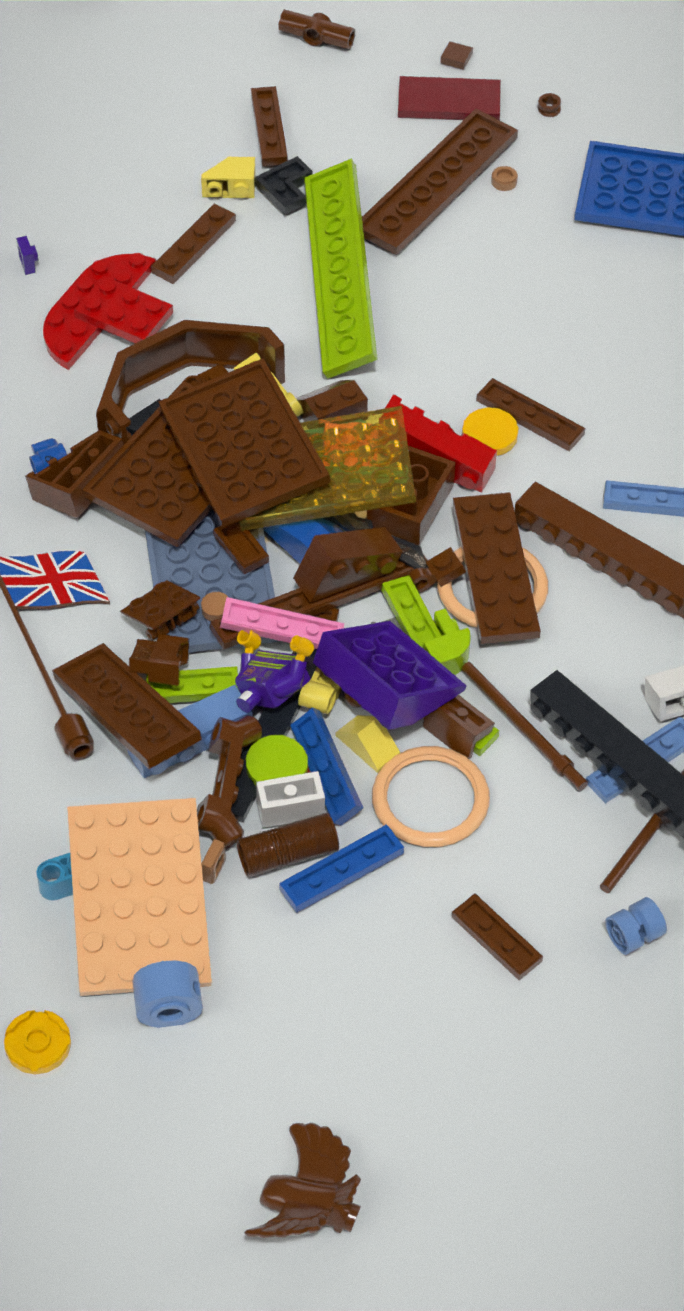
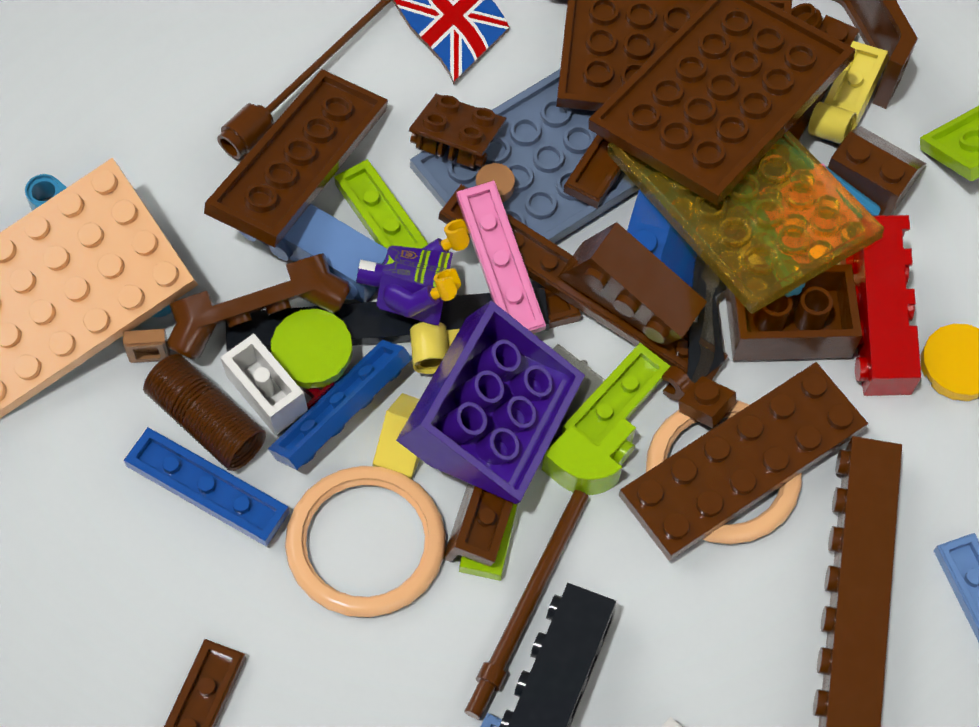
camera: 60 degrees right, 10 degrees up
reddish brown piece [129,634,189,686] -> none

